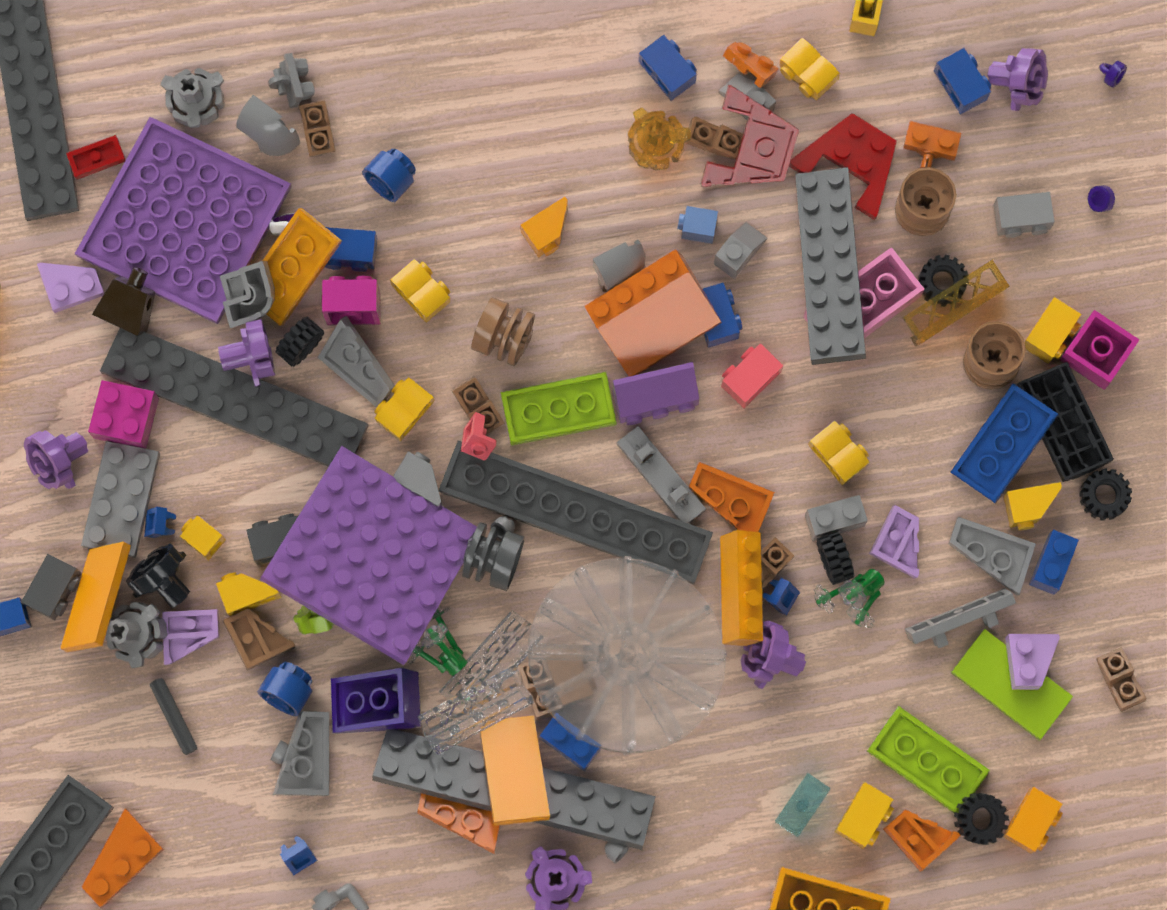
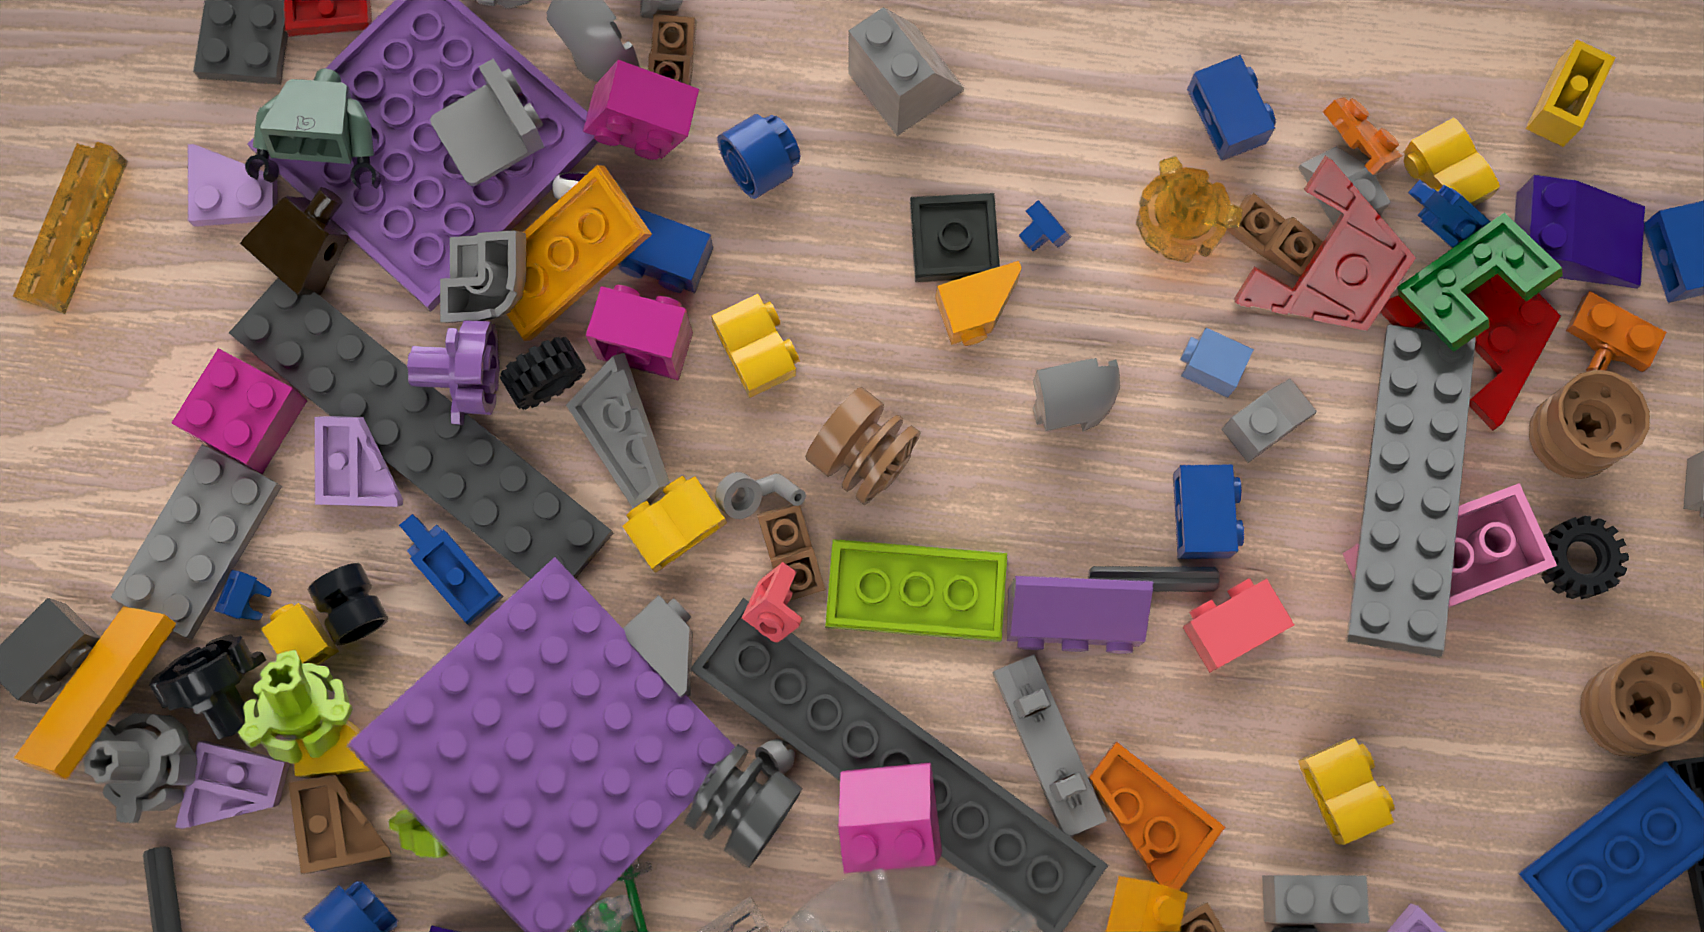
camera: 15 degrees right, 0 degrees up
medium lavender piece [24,430,89,489] -> none
dark grey brick [246,513,299,565] -> none
orange slope [584,249,722,377] -> none
clear yellow fence [902,260,1010,346] -> none
none -> lime piece [238,650,353,764]
none -> sand green torso [245,68,381,190]
none -> black wheel [308,563,389,646]
none -> lavender wing [315,416,403,507]
none -> blue hinge [399,514,504,626]
none -> light grey bracket [430,58,544,186]
none -> dark pink brick [583,60,699,160]
none -> light grey plate [715,472,806,519]
none -> dark pink slope [838,763,942,873]
none -> light grey slope [848,7,964,136]
none -> pearl dark grey tile [910,193,1000,282]
none -> blue tile [1019,200,1071,252]
none -> dark grey axle [1088,566,1220,592]
none -> green plate [1397,212,1562,352]
none -> blue hinge [1408,179,1491,248]
none -> dark purple slope [1514,175,1645,289]

